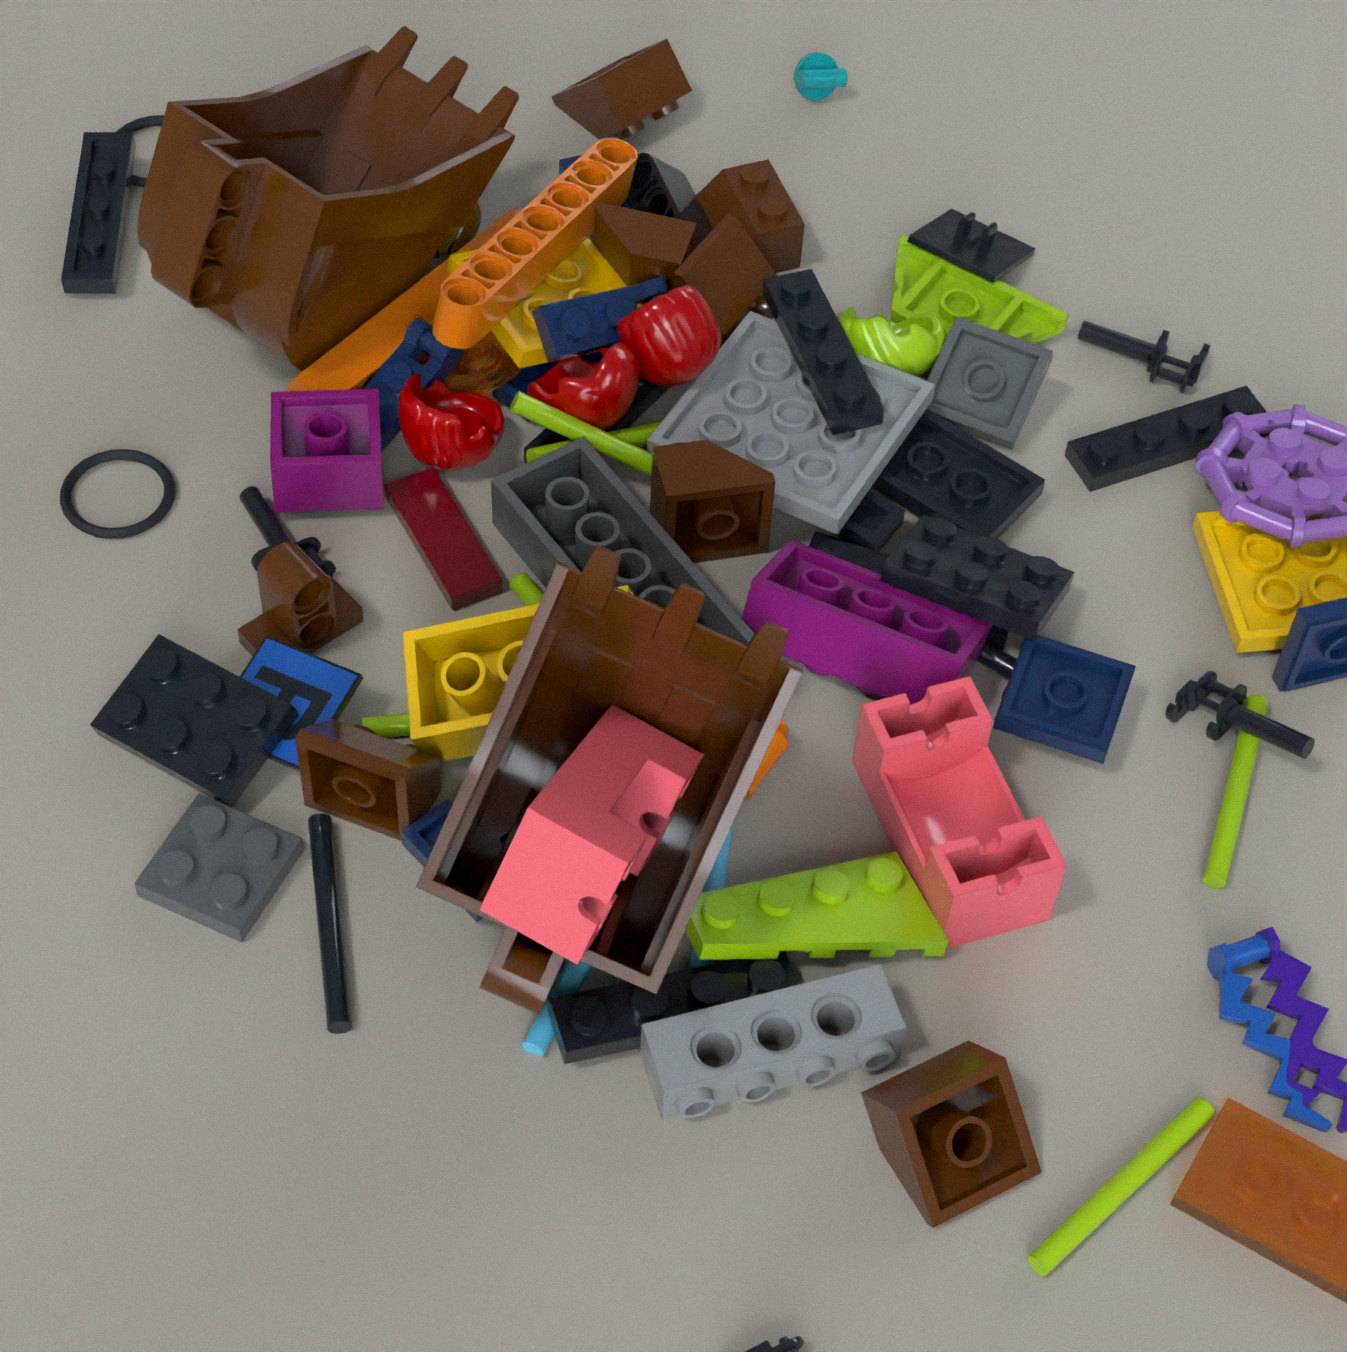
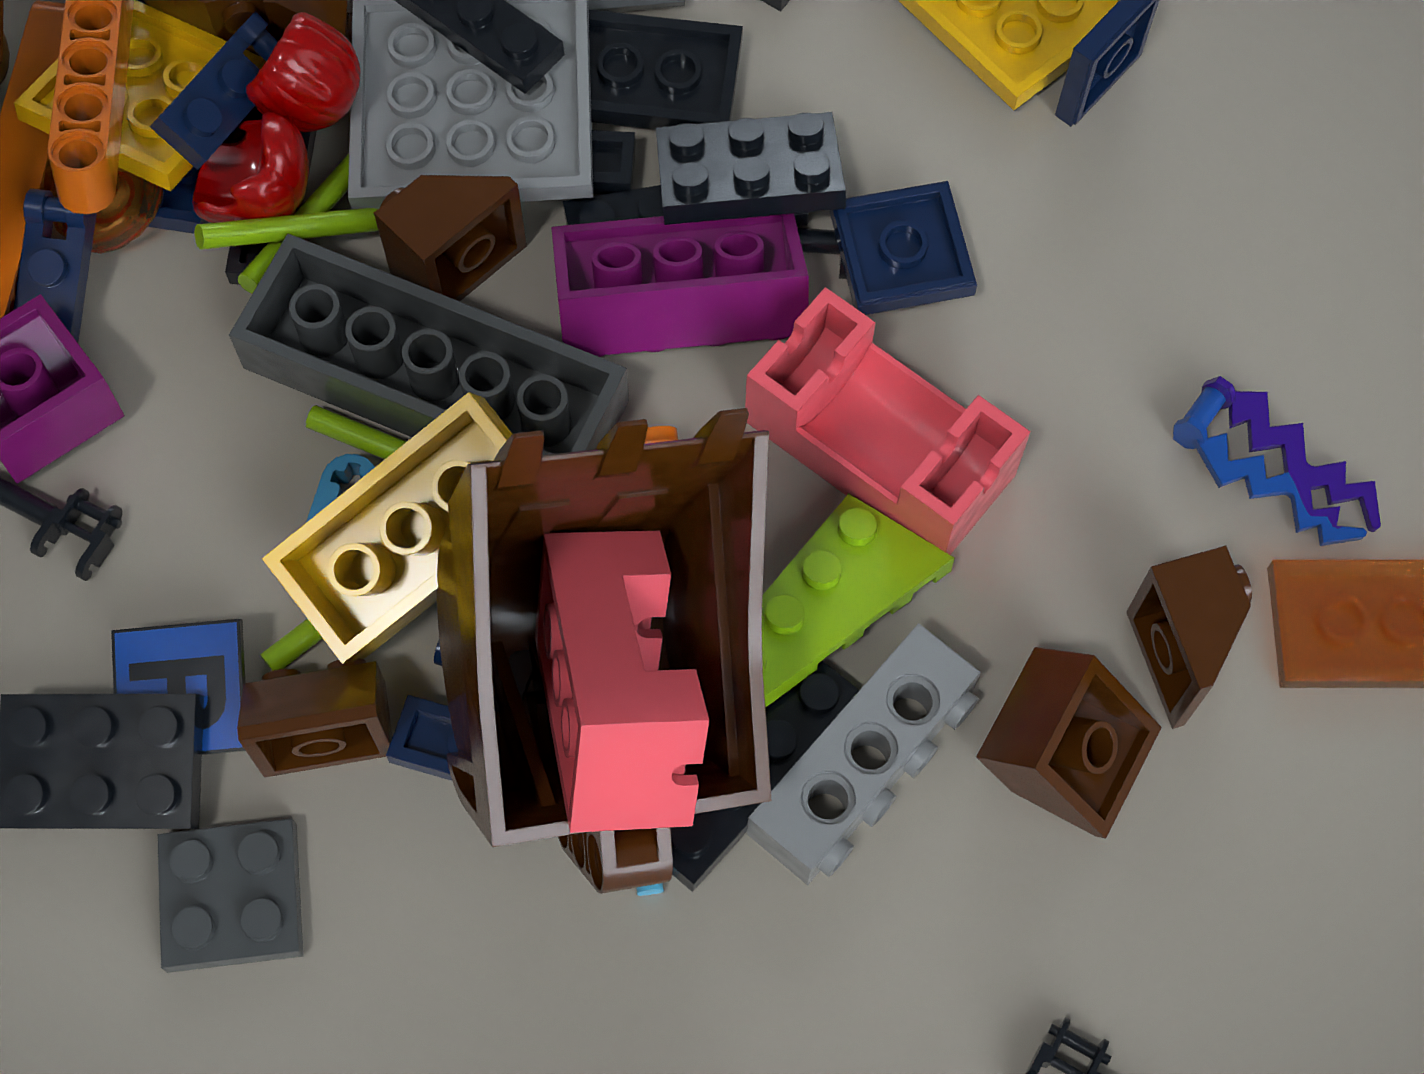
camera: 30 degrees left, 15 degrees up
reddish brown tile [237,542,363,656] -> none
black bar [308,813,352,1034] -> none
dark red tile [384,467,502,610] -> none
red piece [398,374,505,471] -> none
lime bar [1027,1097,1215,1277] -> none
black piece [1165,671,1315,759] -> none
lime bar [1203,695,1269,889] -> none
none -> reddish brown slope [1126,545,1252,729]

